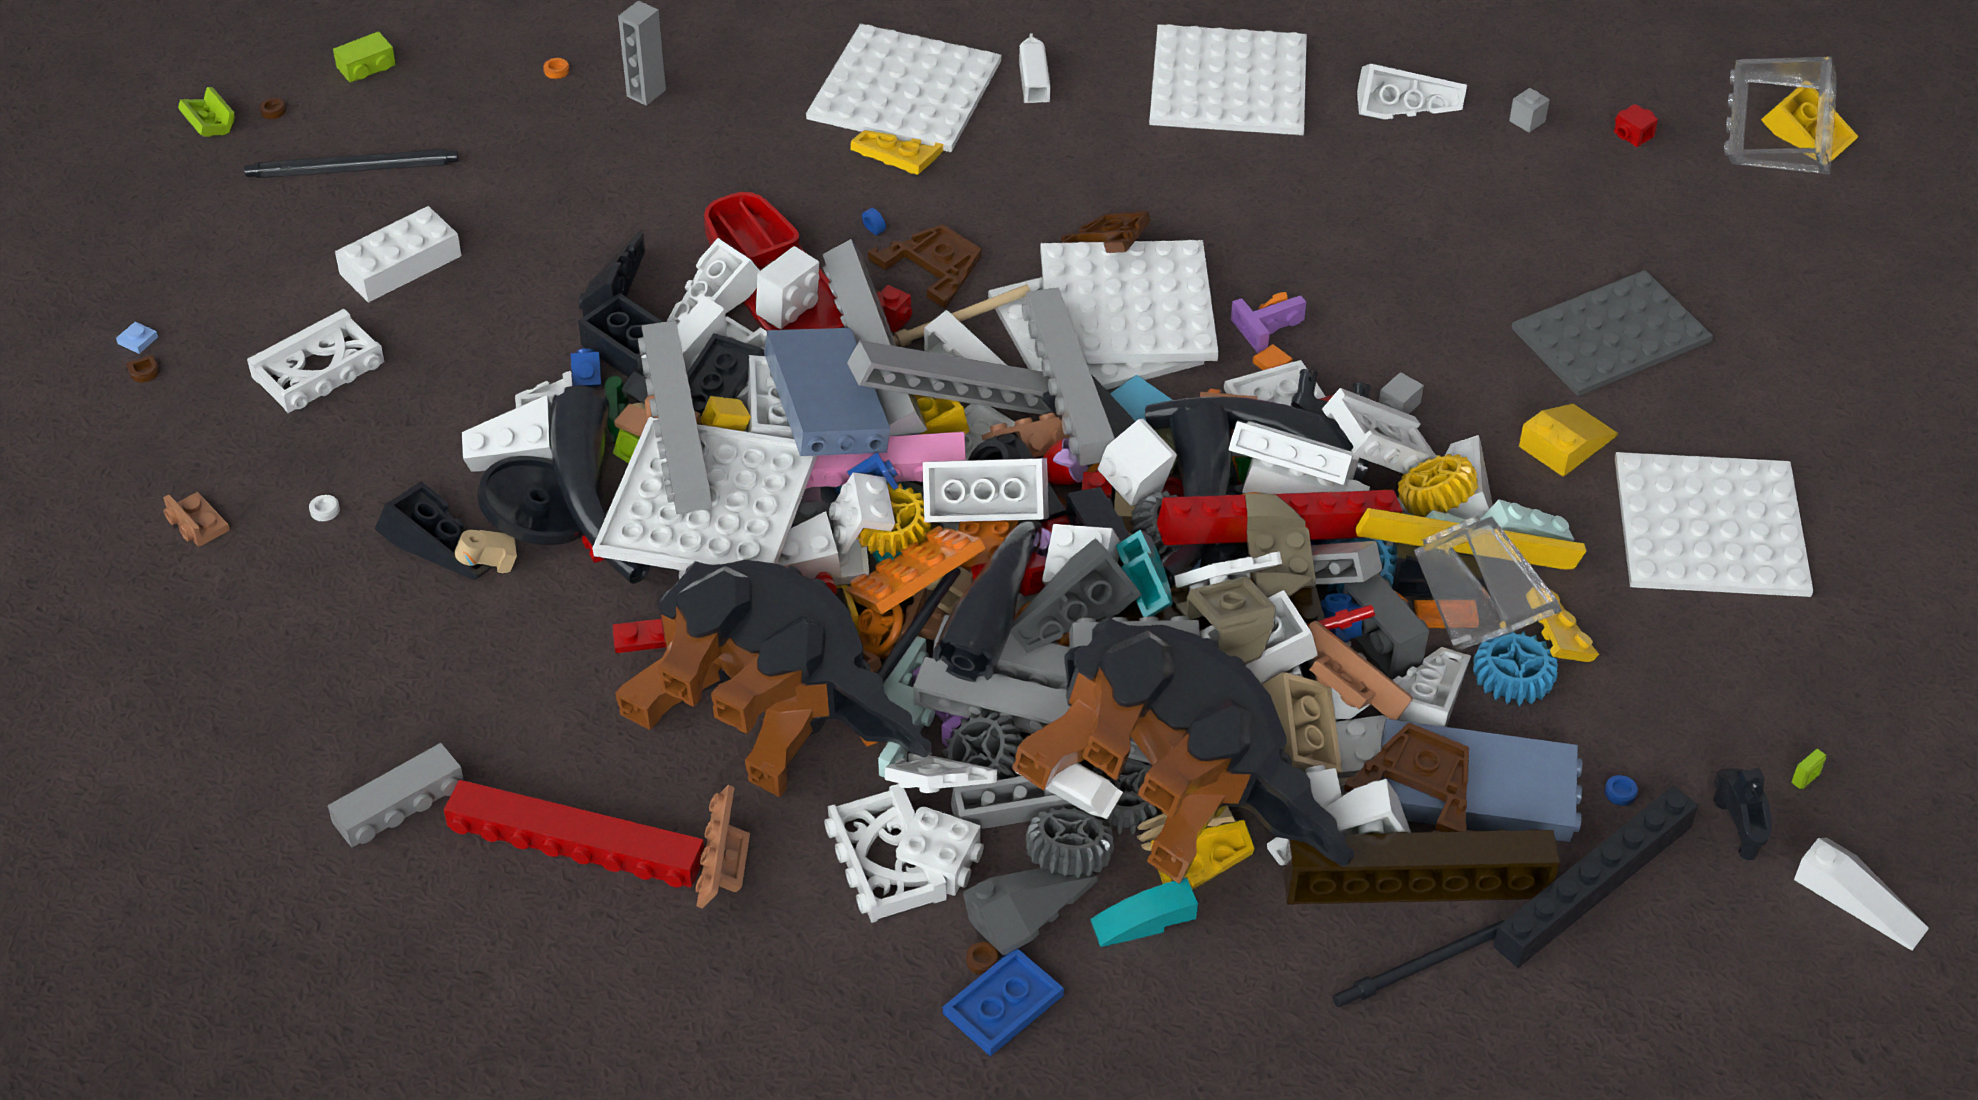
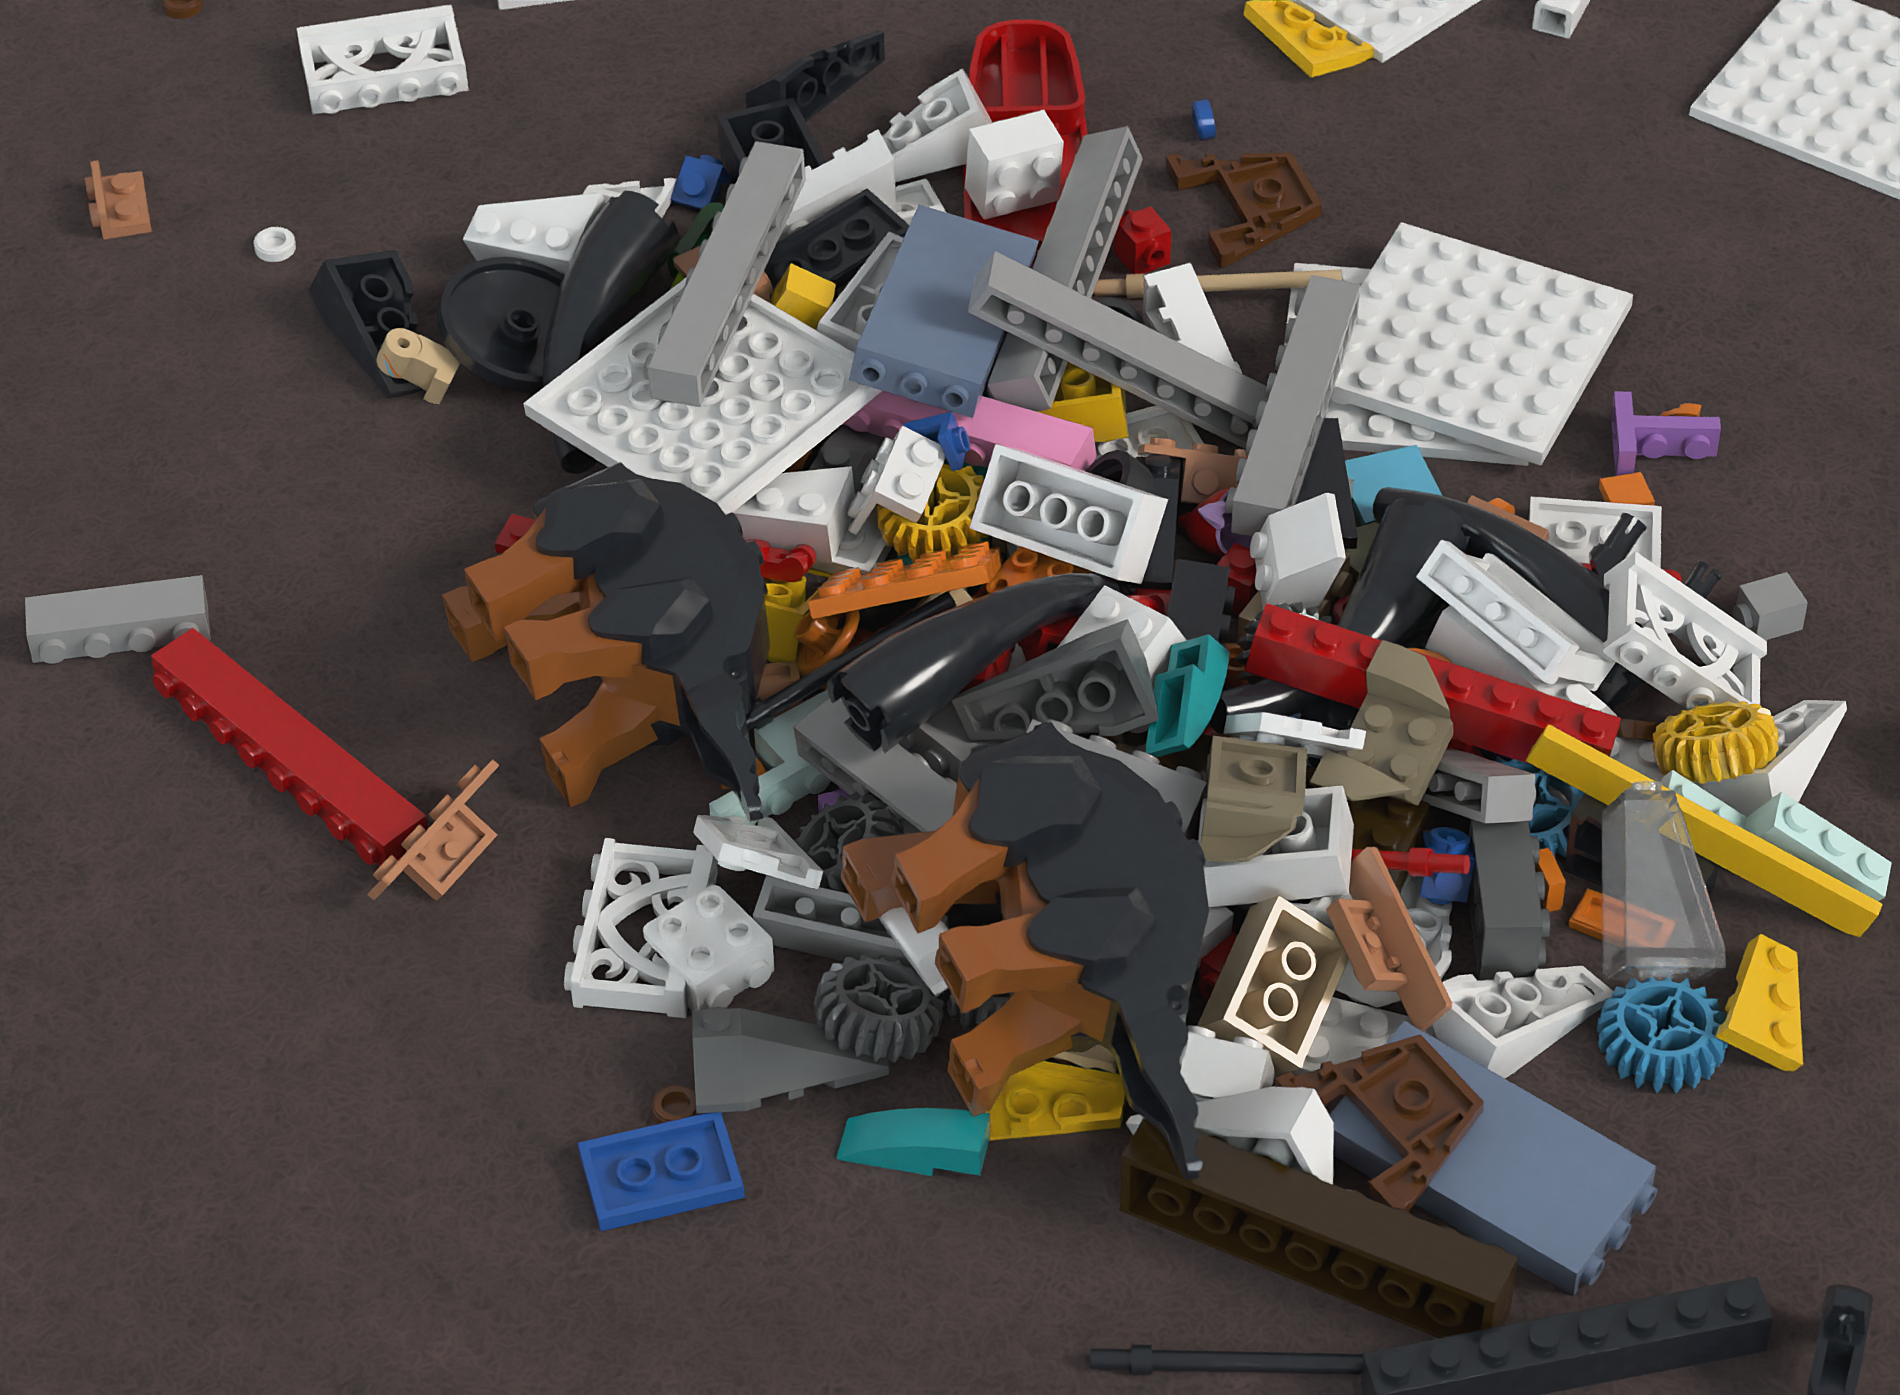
camera: 30 degrees right, 0 degrees up
reddish brown wing [1060,211,1151,253] -> none
blue tile [1604,775,1638,805] -> none

